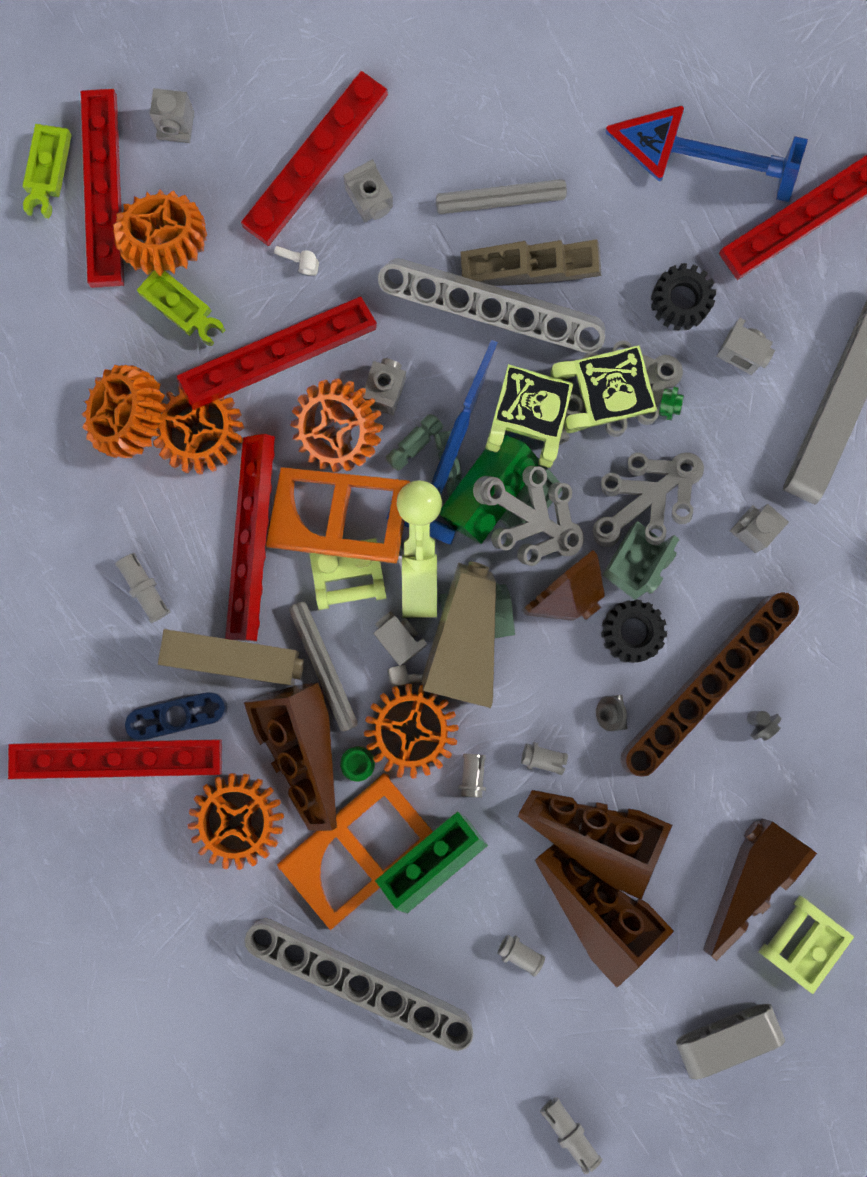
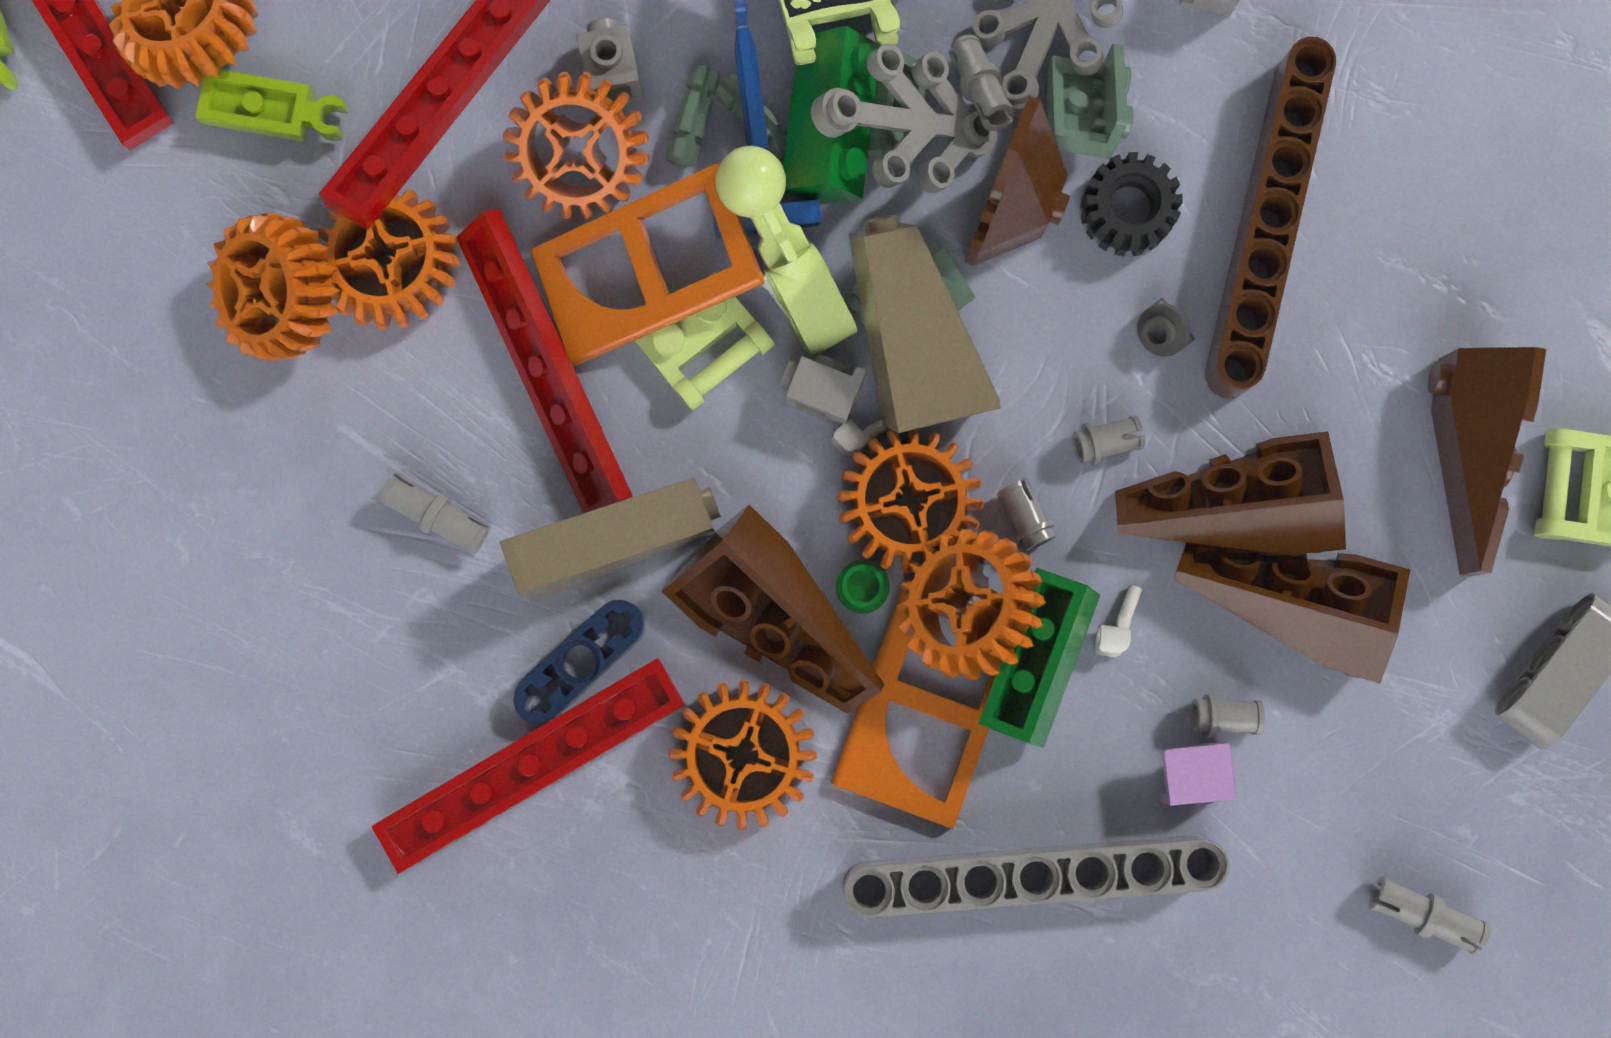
camera: 25 degrees left, 0 degrees up
light grey axle [289,602,358,731] -> none
dark grey plate [747,711,782,741] -> none
none -> orange gear [895,529,1046,680]
none -> light grey pin [949,35,1015,132]
none -> white hand [1094,585,1142,657]
none -> lavender panel [1159,742,1237,806]

